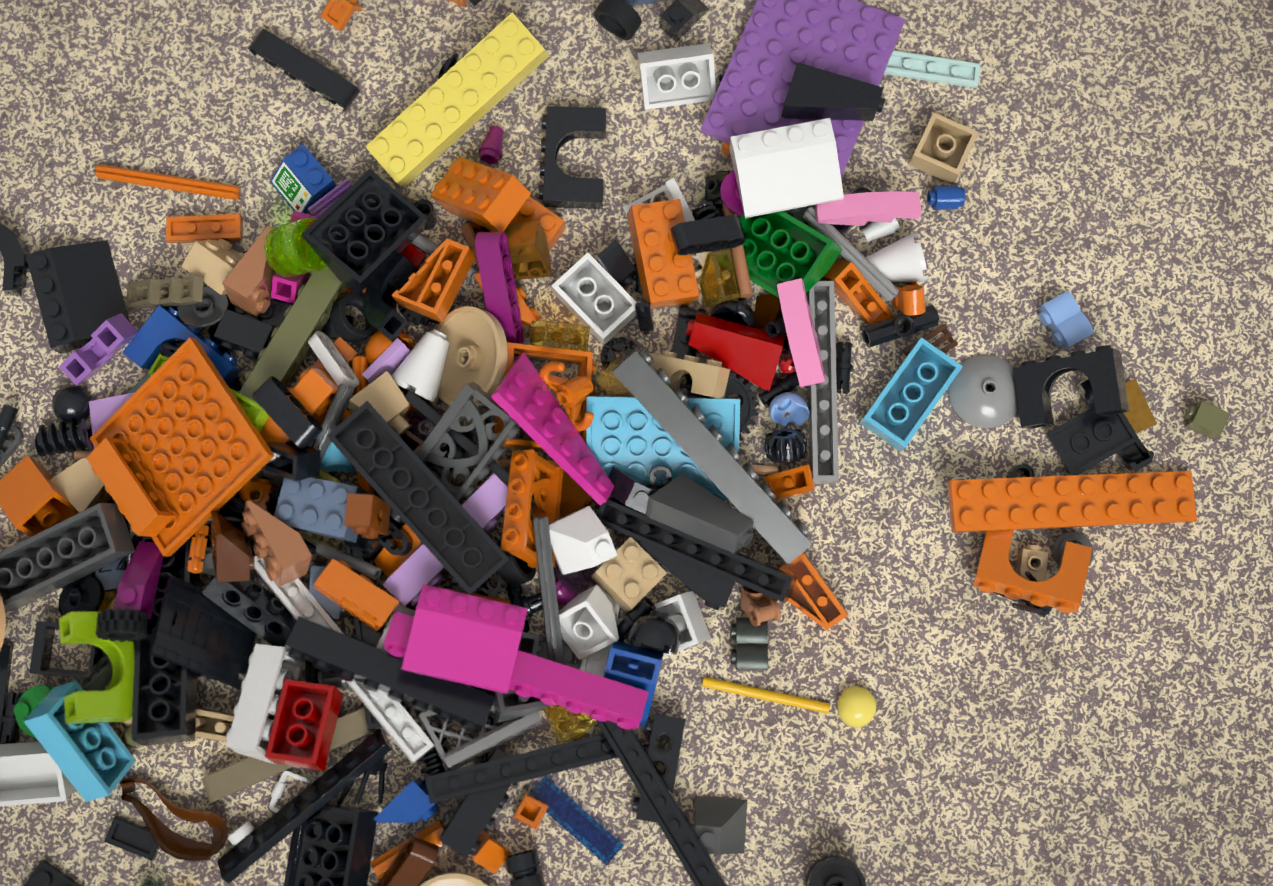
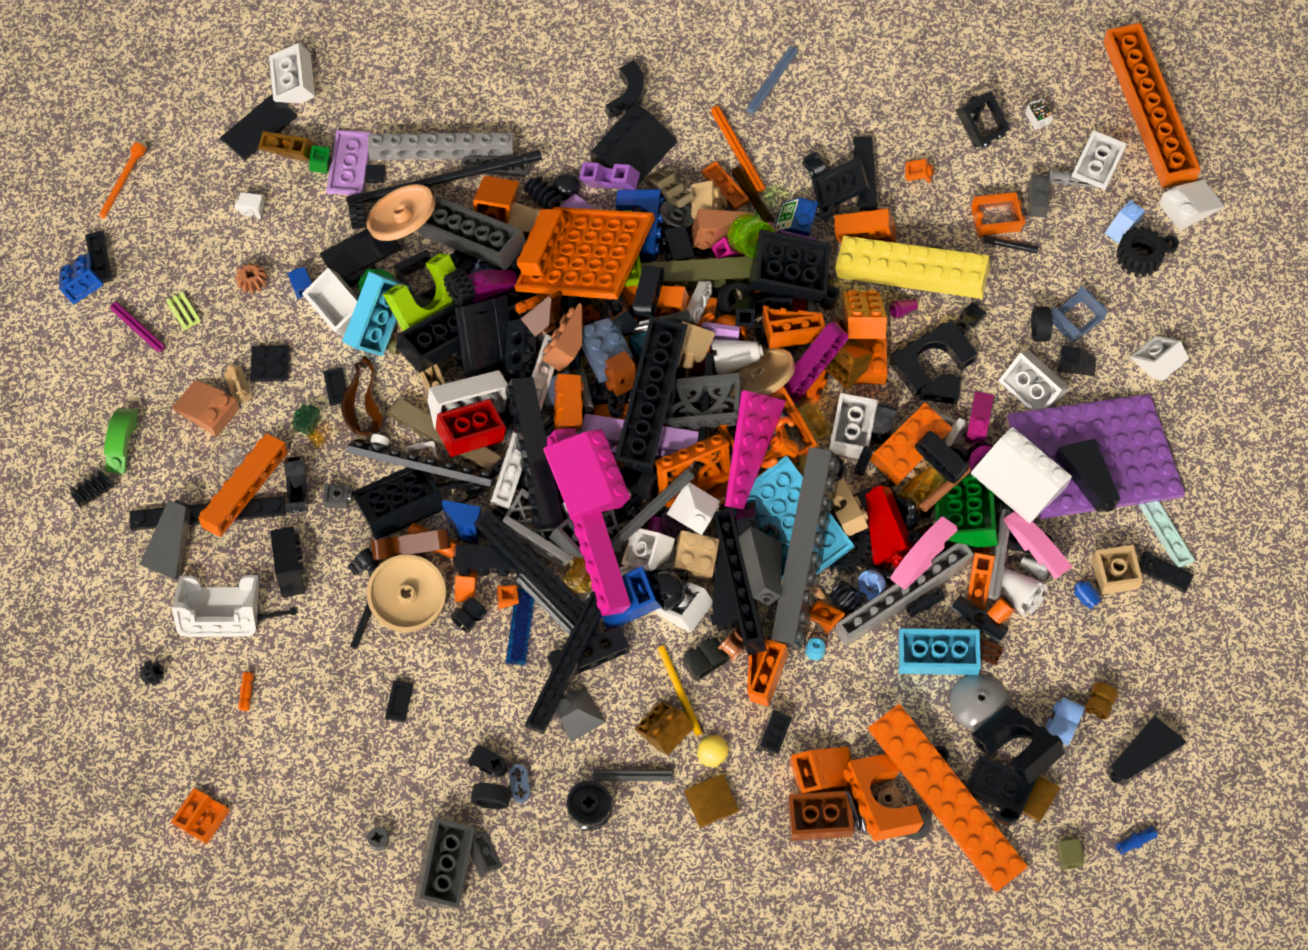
camera: 55 degrees right, 15 degrees down
none -> dark grey axle [516,573,575,634]
none -> dark grey axle [593,769,673,781]
none -> pearl gold slope [634,701,695,755]
none -> pearl gold slope [684,774,740,828]
none -> dark brown axle [732,166,774,224]
none -> sand blue axle [746,46,798,114]
none -> black hinge [755,710,792,756]
none -> dark orange brick [787,791,854,841]
none -> orange slope [789,747,852,794]
none -> black piece [802,151,870,220]
none -> medium azure hat [805,637,826,660]
none -> orange wedge [835,208,896,243]
none -> black slope [919,374,961,405]
none -> black plate [955,302,986,335]
none -> dark pink slope [965,391,994,443]
none -> pearl gold wheel [1084,682,1119,720]
none -> black slope [1107,715,1187,785]
none -> blue pin [1115,826,1158,855]
none -> black plate [1139,551,1194,593]

